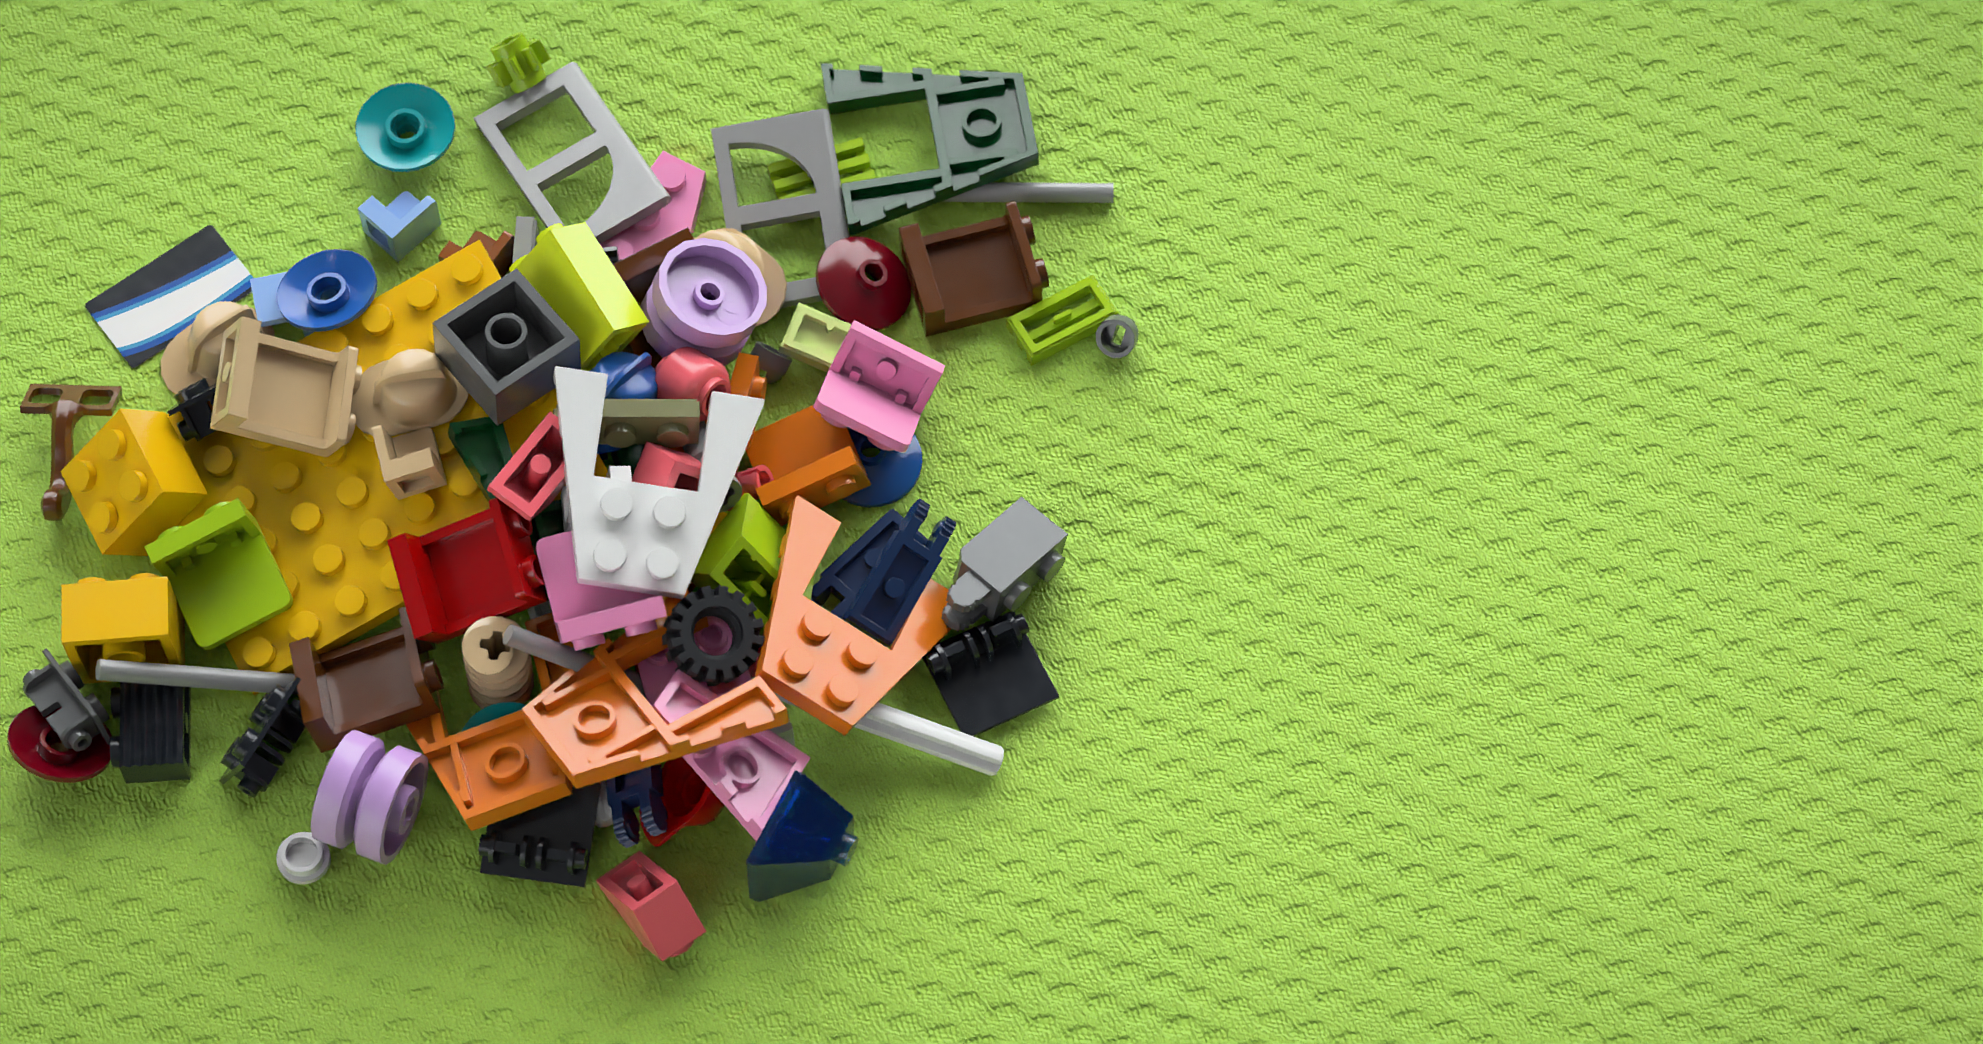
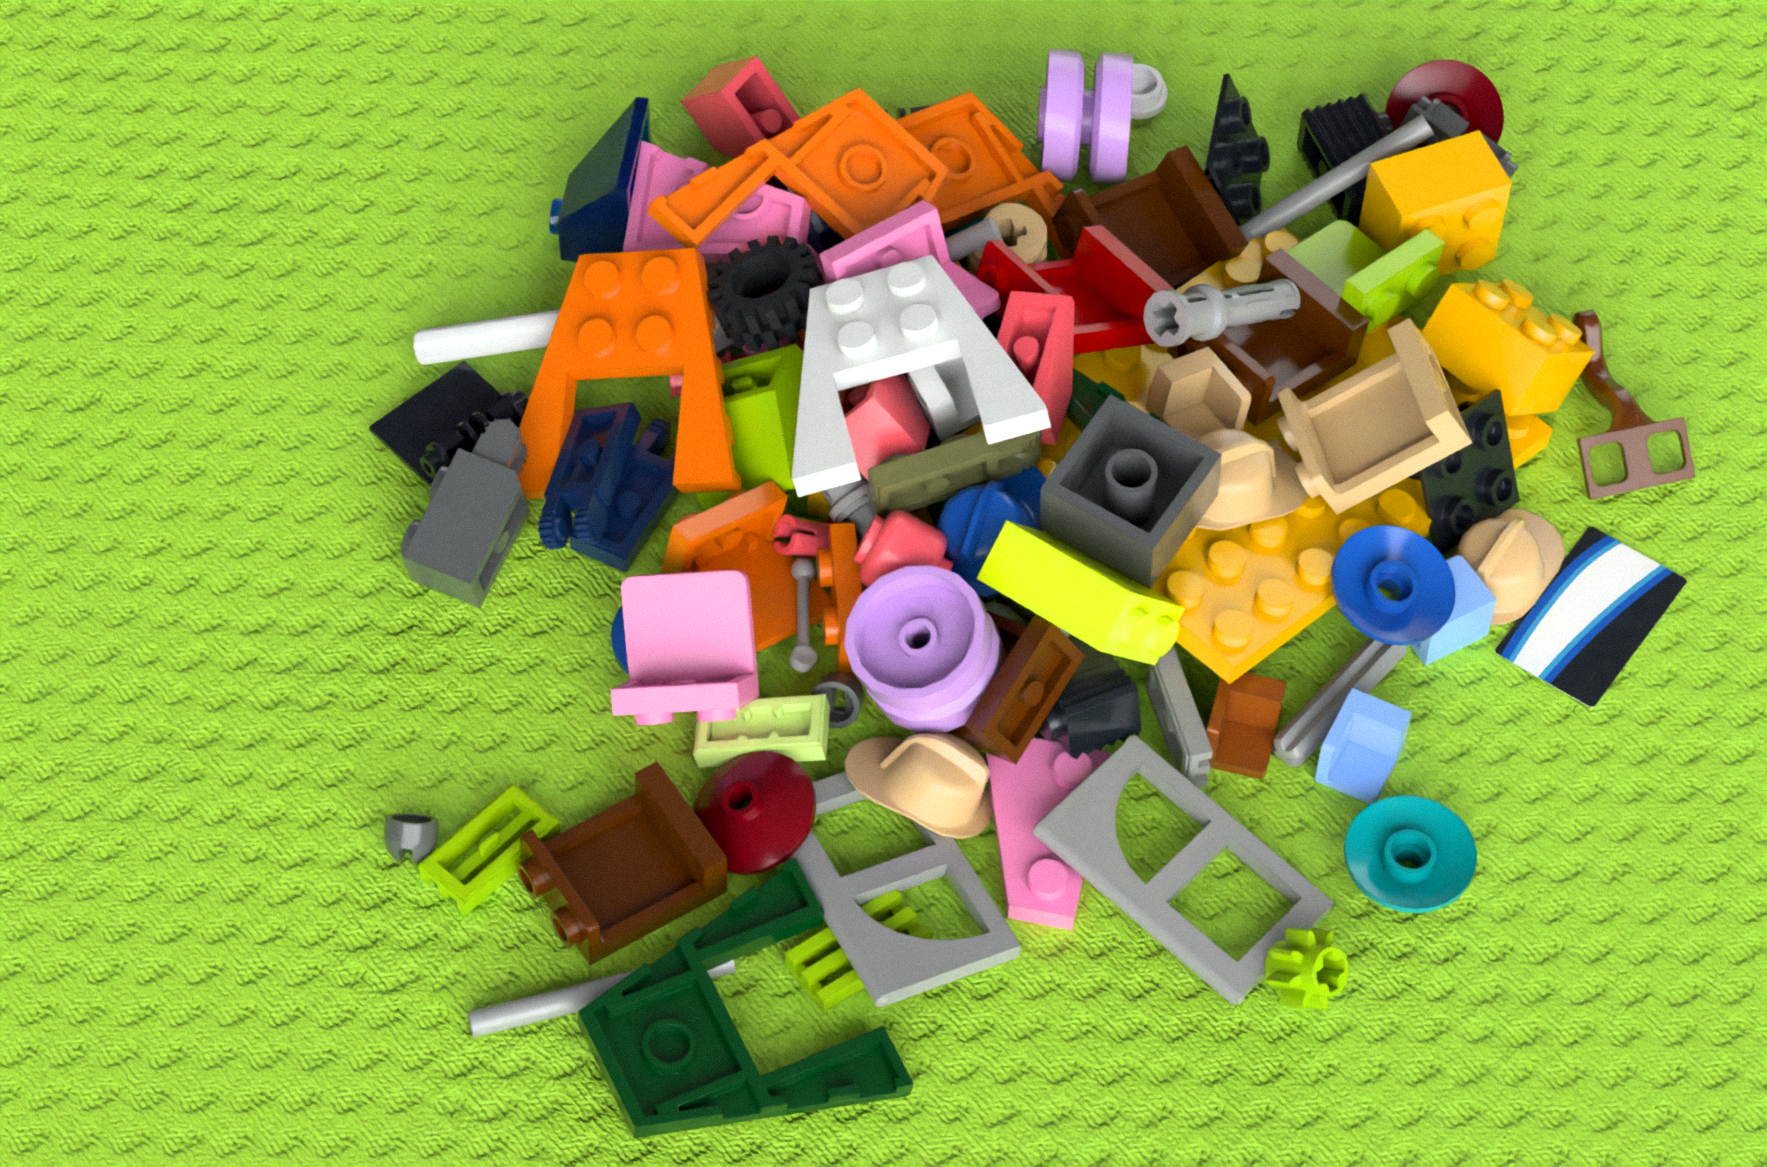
camera: 160 degrees right, 10 degrees down
none -> light grey hinge [789,557,817,672]
none -> light grey pin [1144,278,1301,347]
none -> reddish brown panel [1167,248,1369,426]
none -> light grey axle [1272,637,1407,767]

